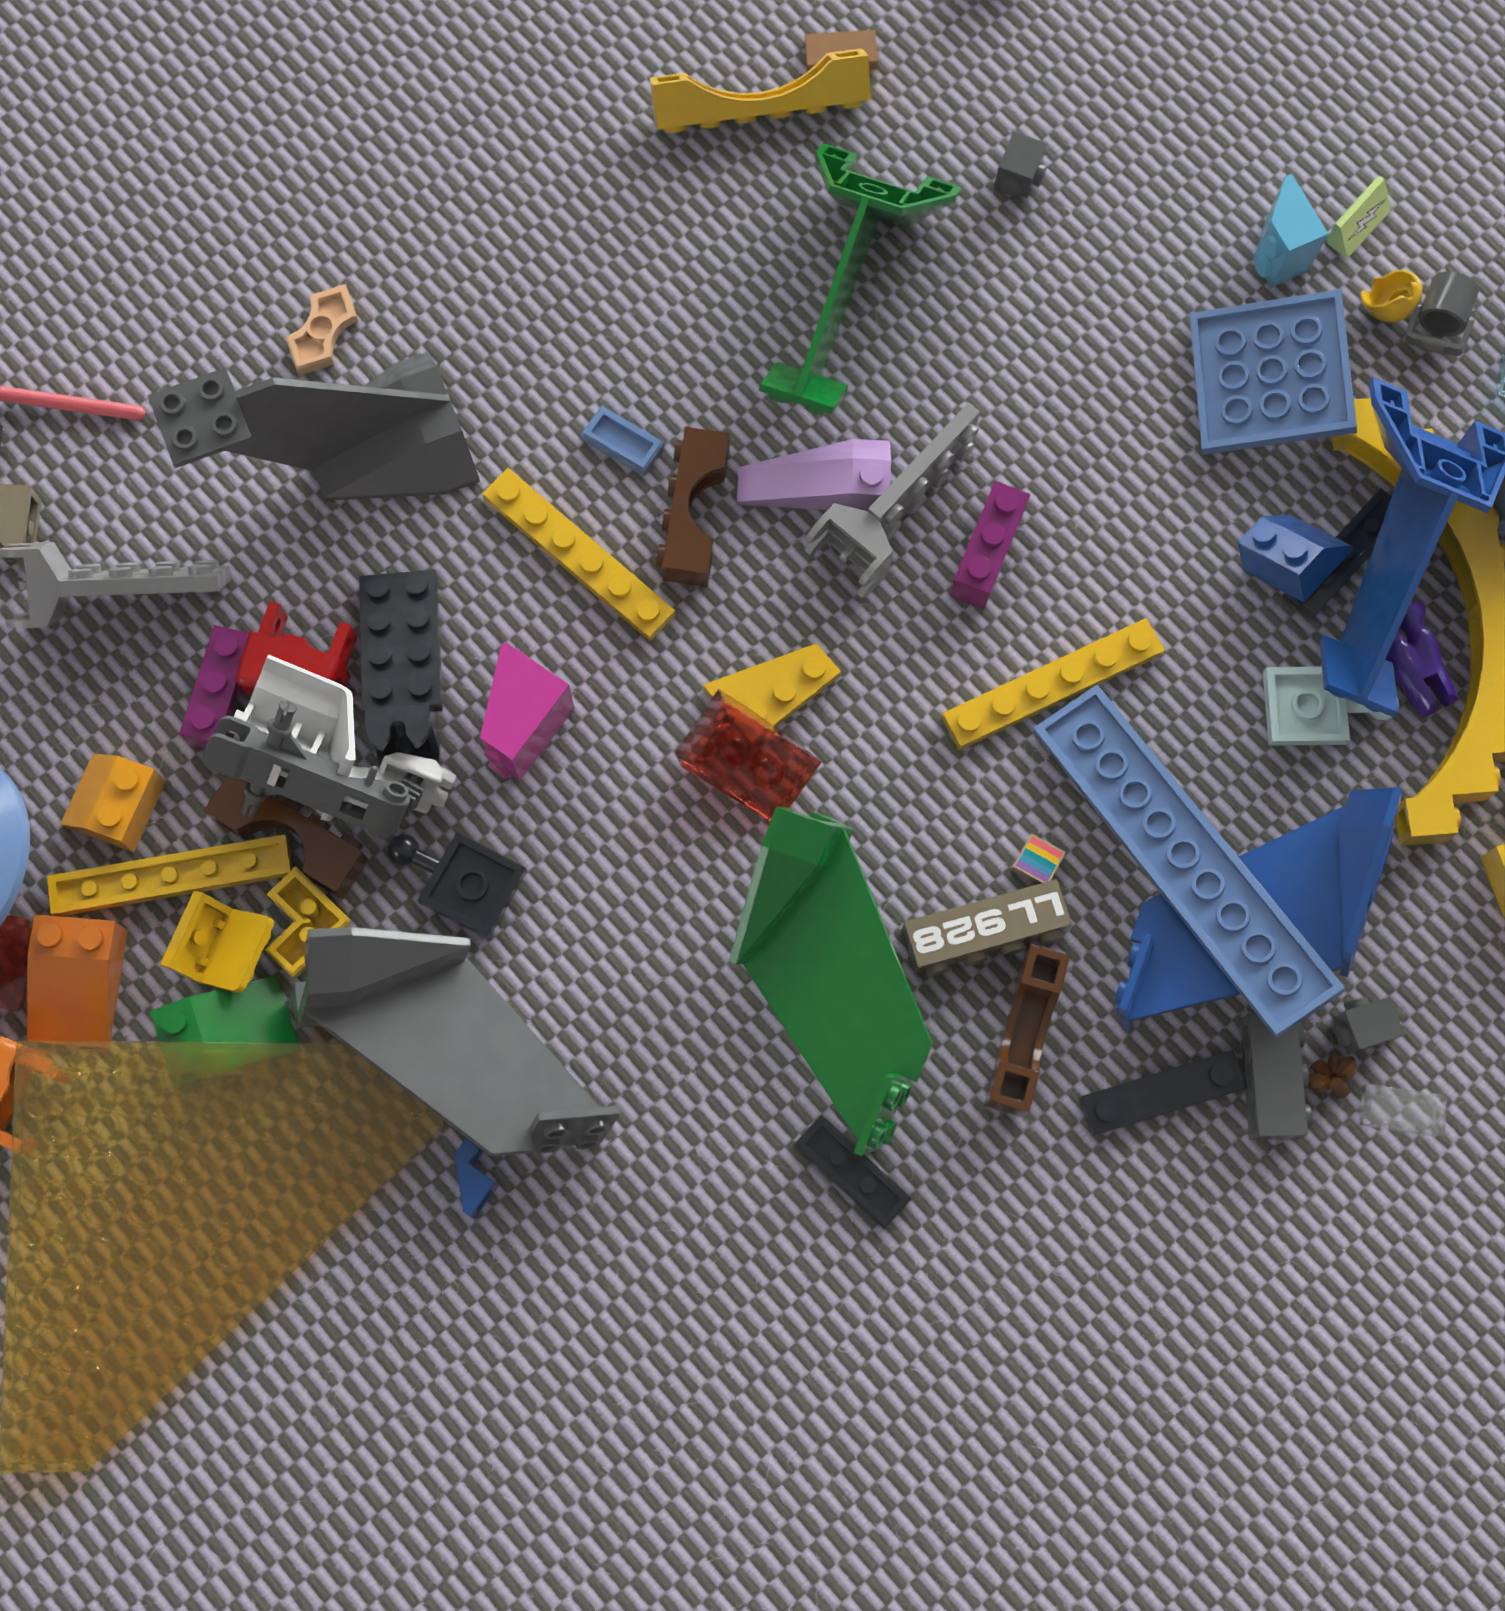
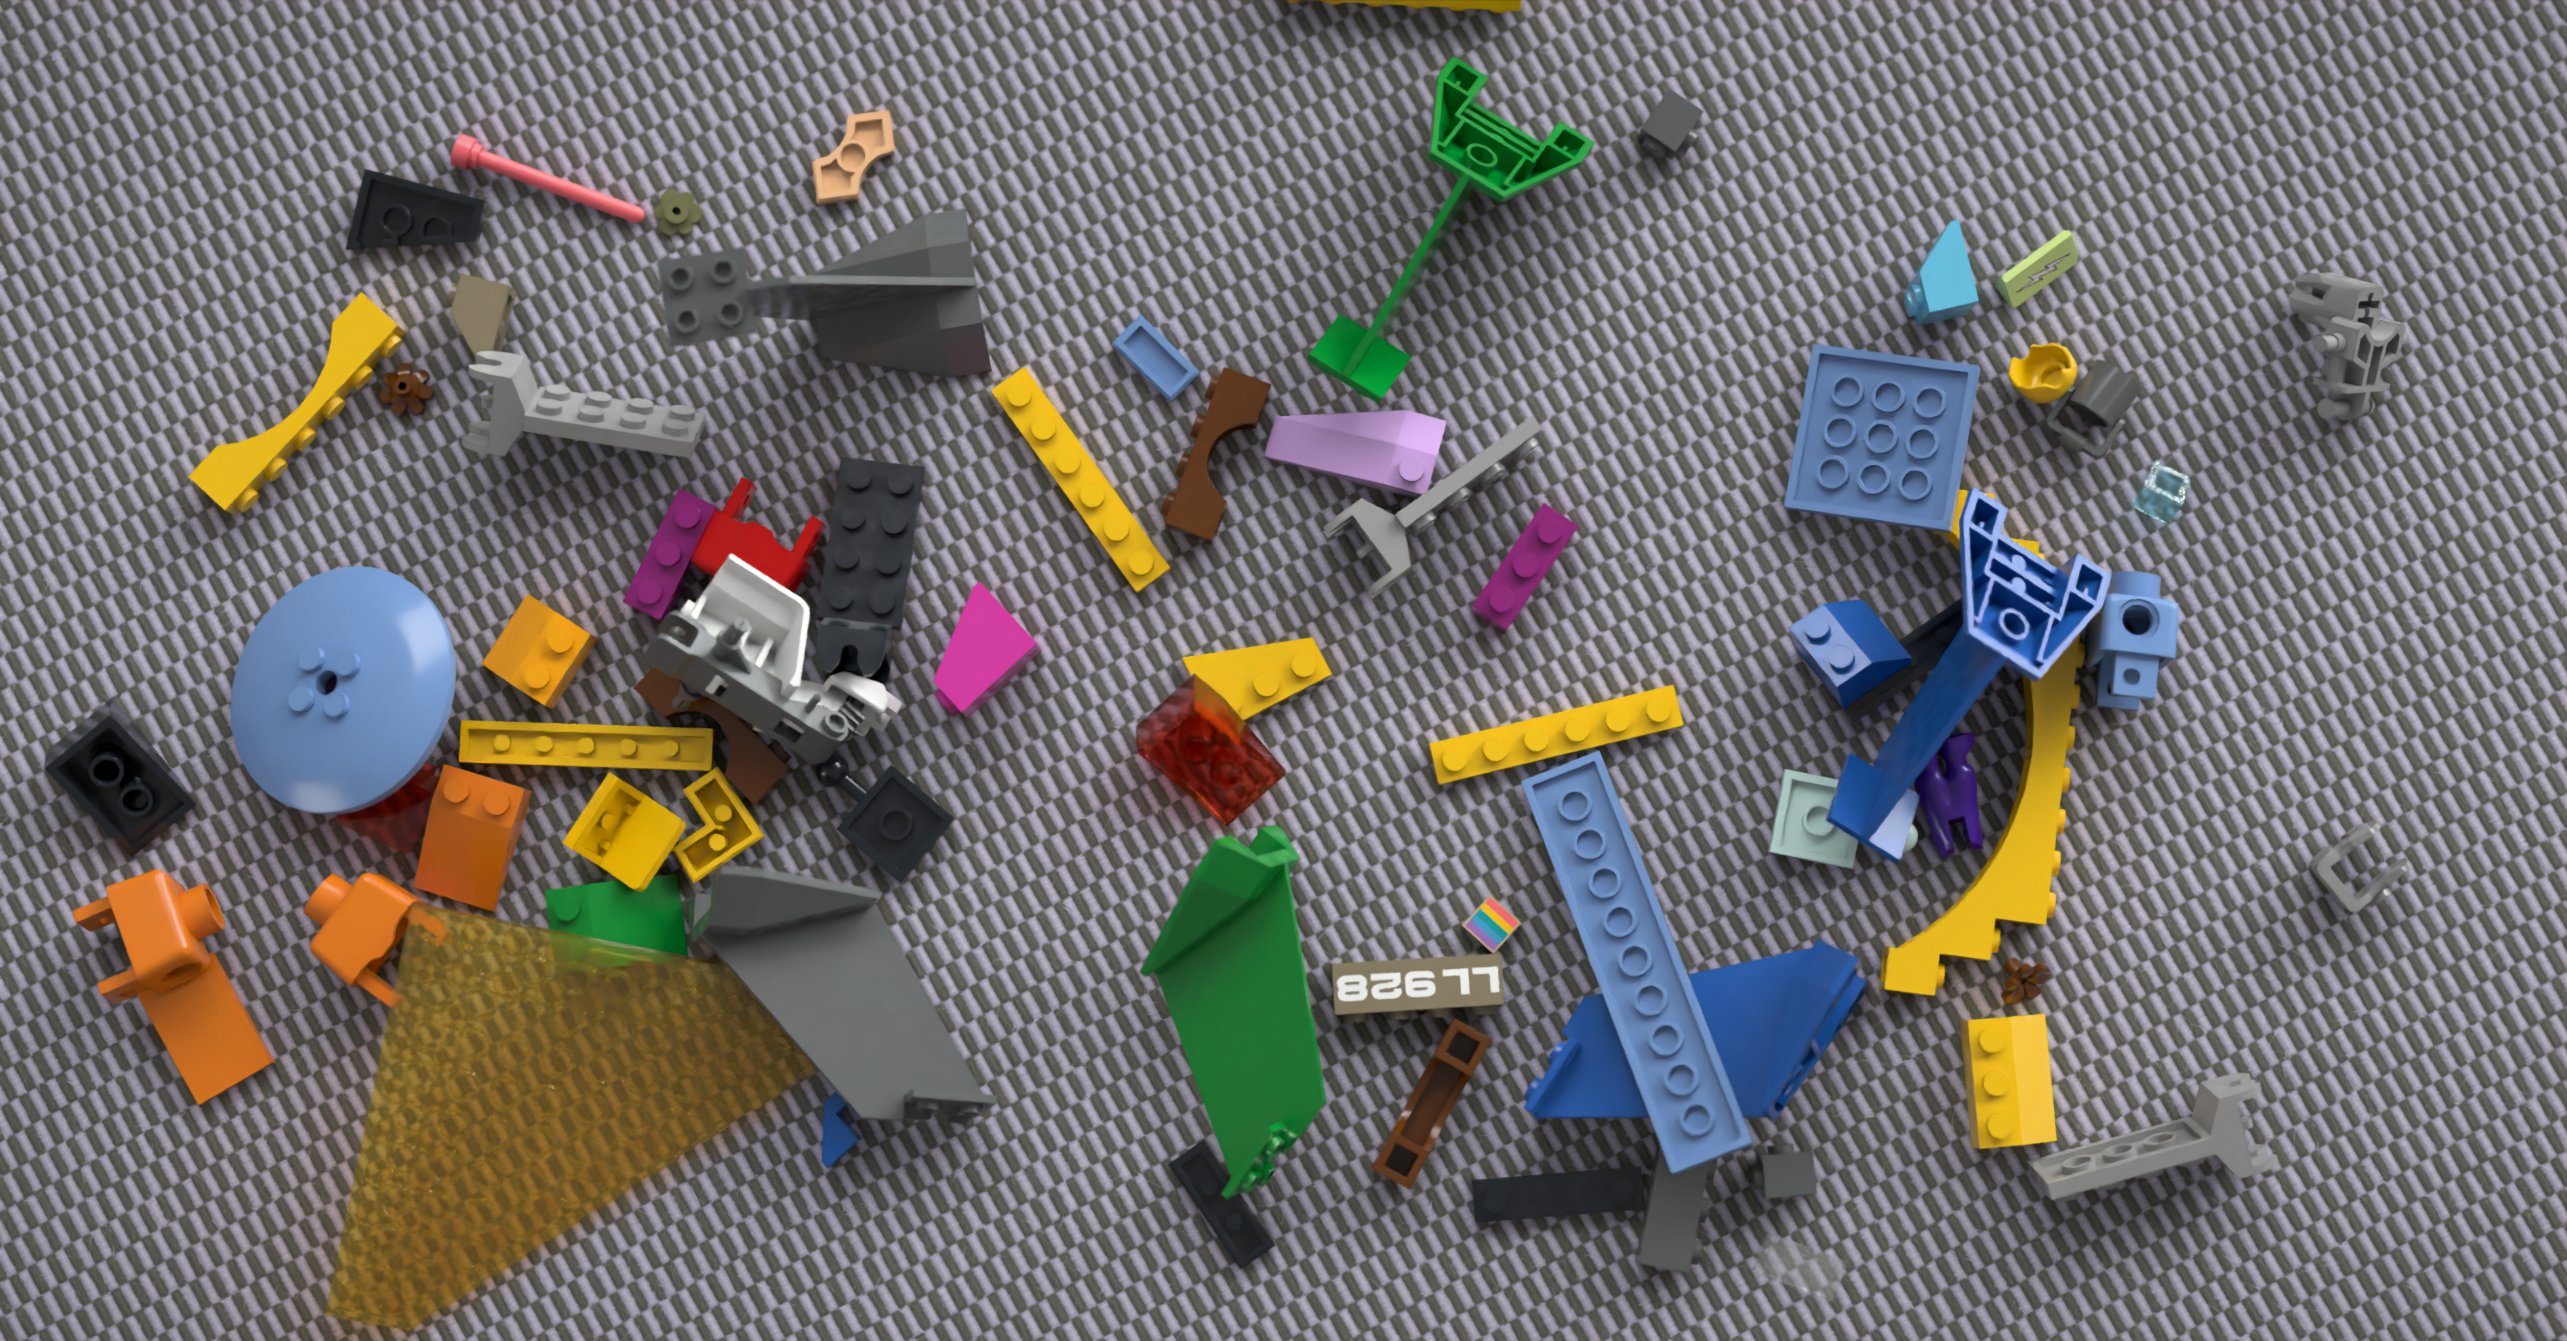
camera: 15 degrees right, 10 degrees up
reddish brown plant [1308,1052,1357,1099] -> none

